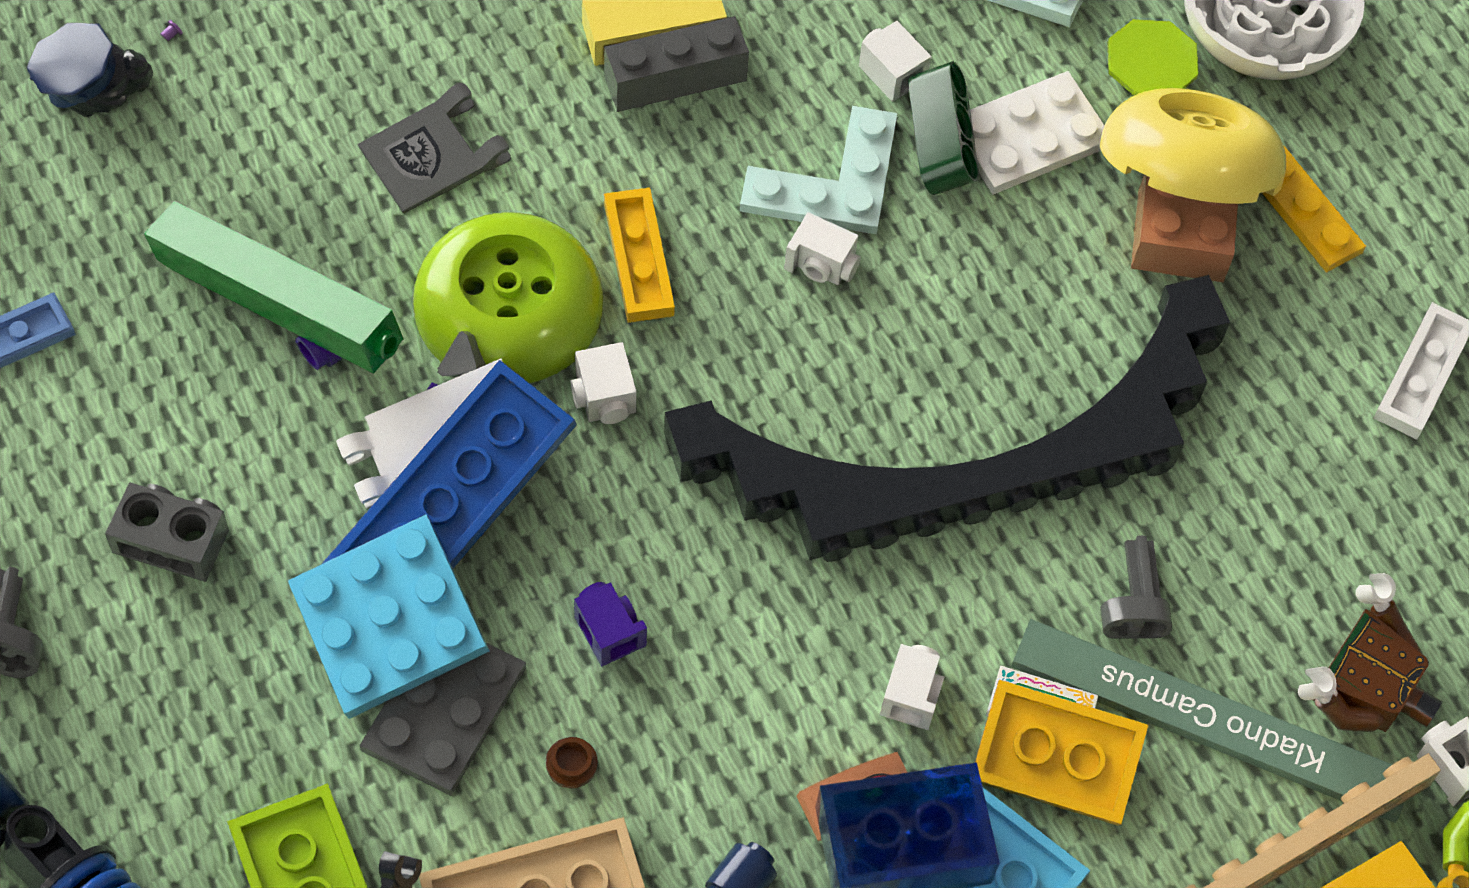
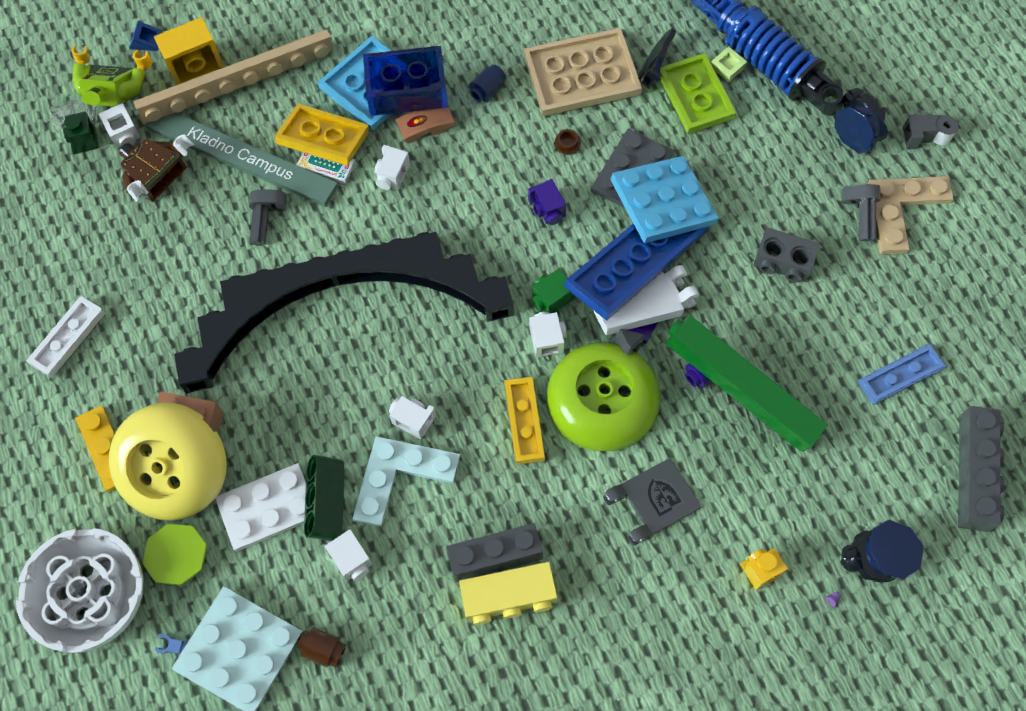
camera: 170 degrees left, 5 degrees up
none -> green brick [531,268,575,313]
none -> yellow brick [740,547,788,590]

